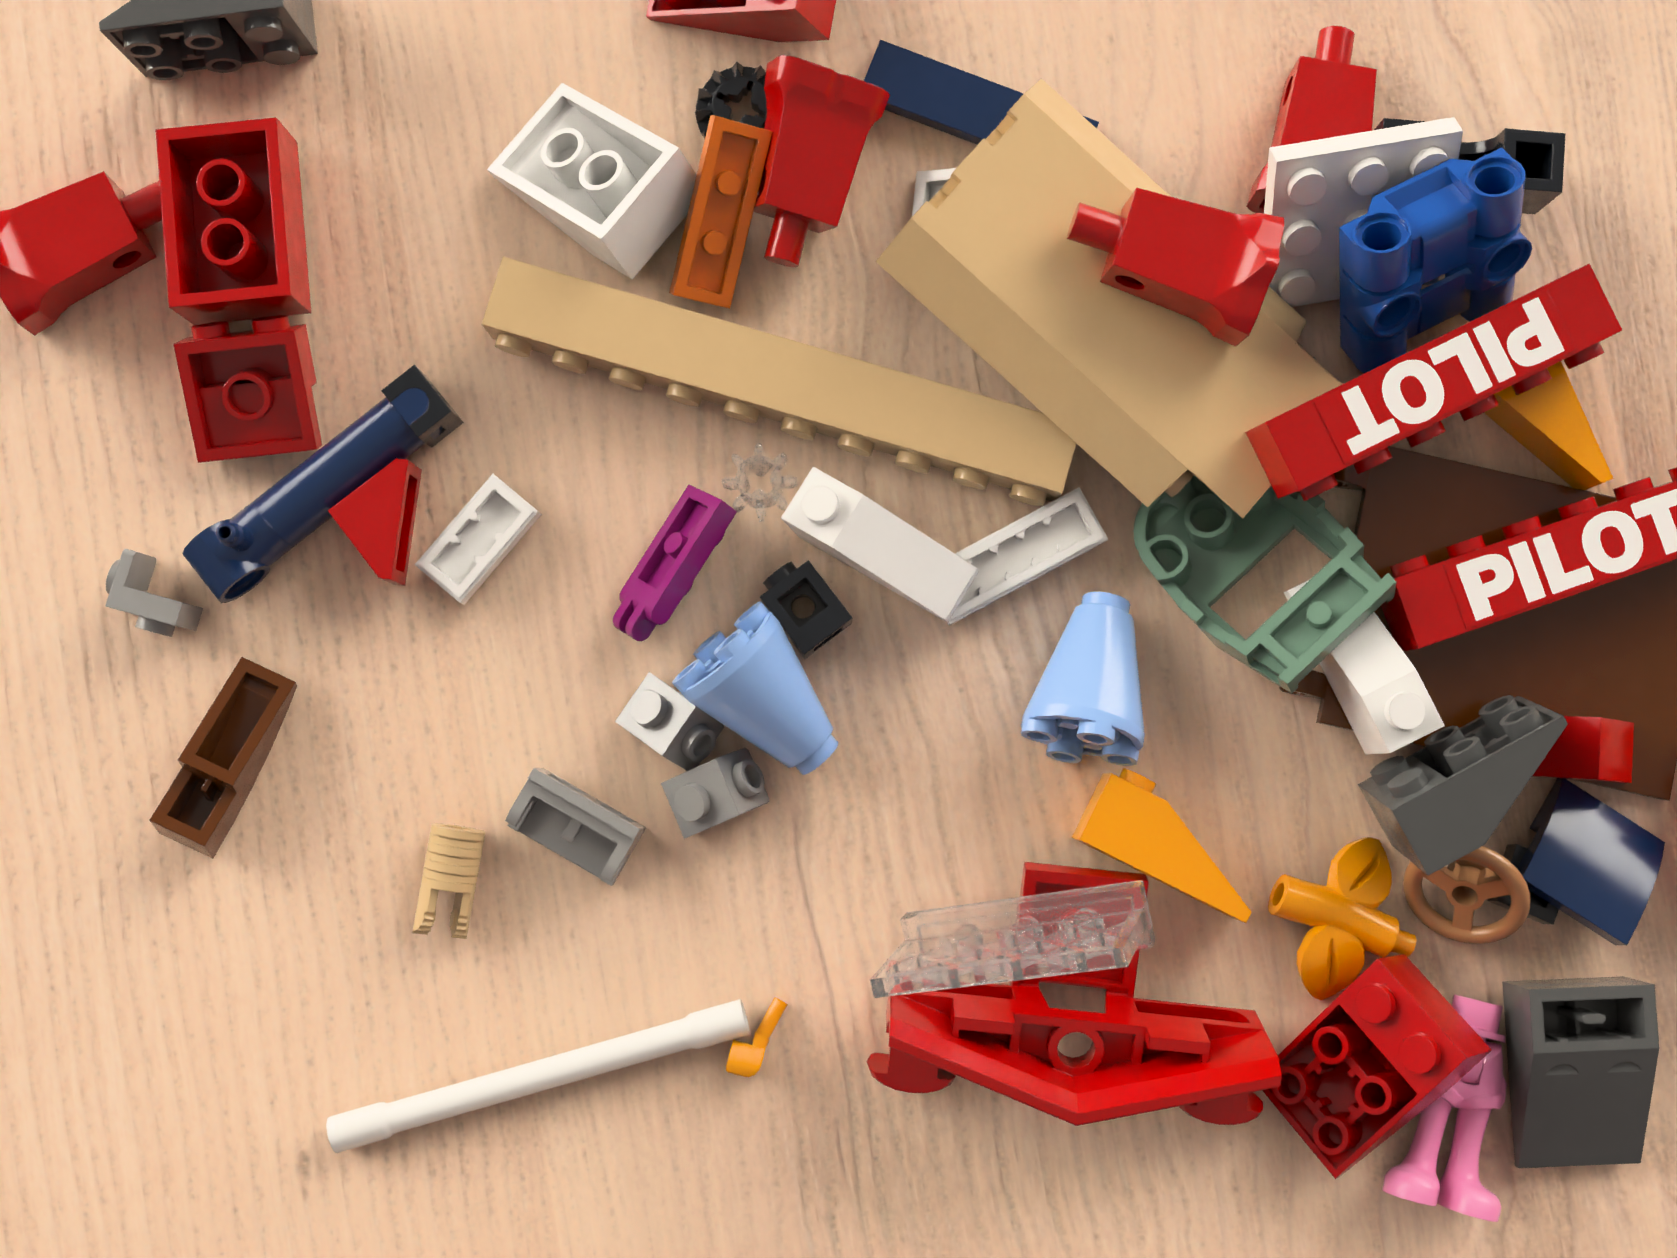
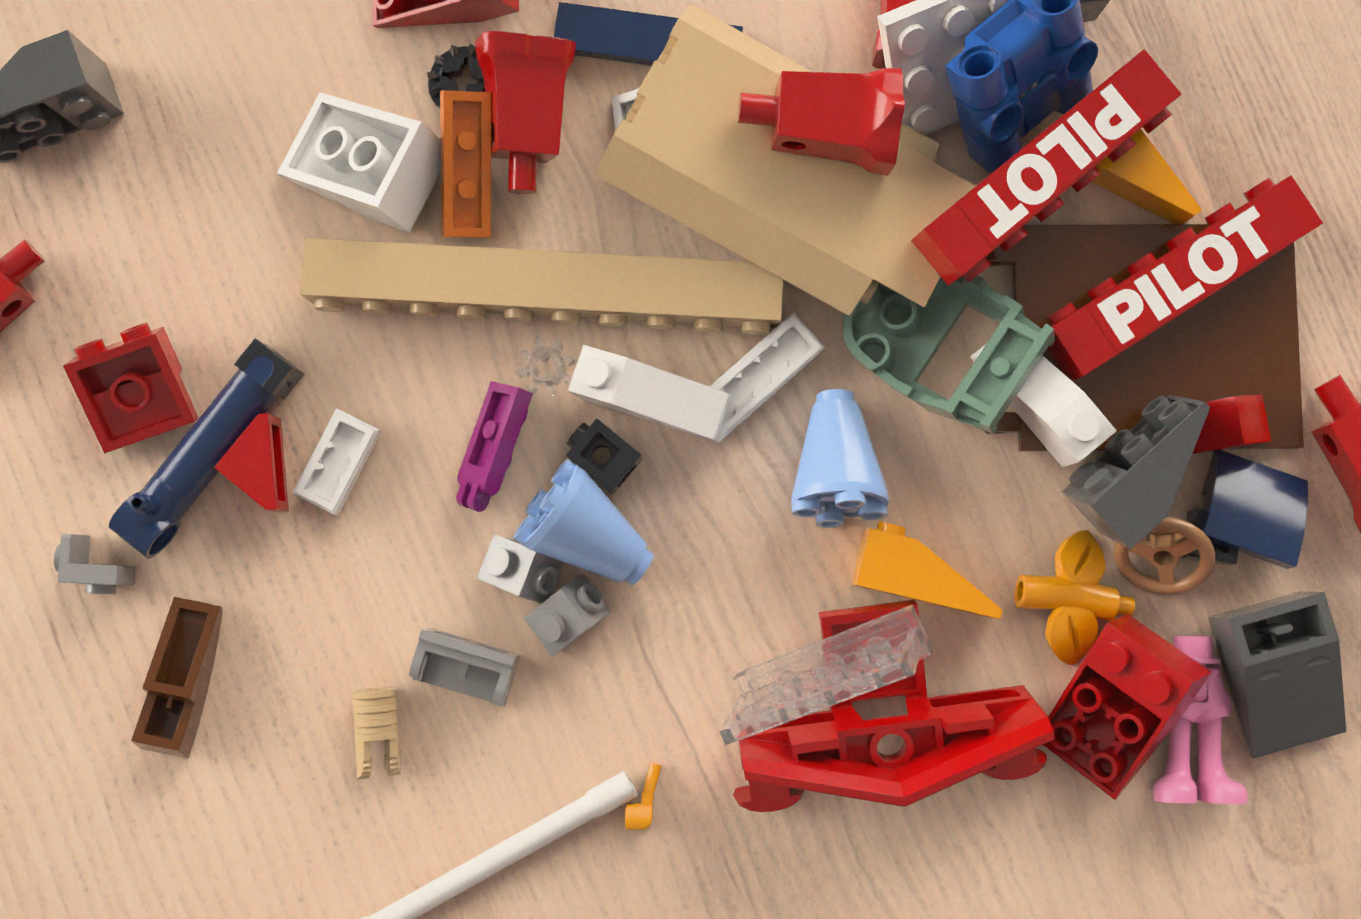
camera: 10 degrees left, 0 degrees up
red brick [155,117,311,325] -> none

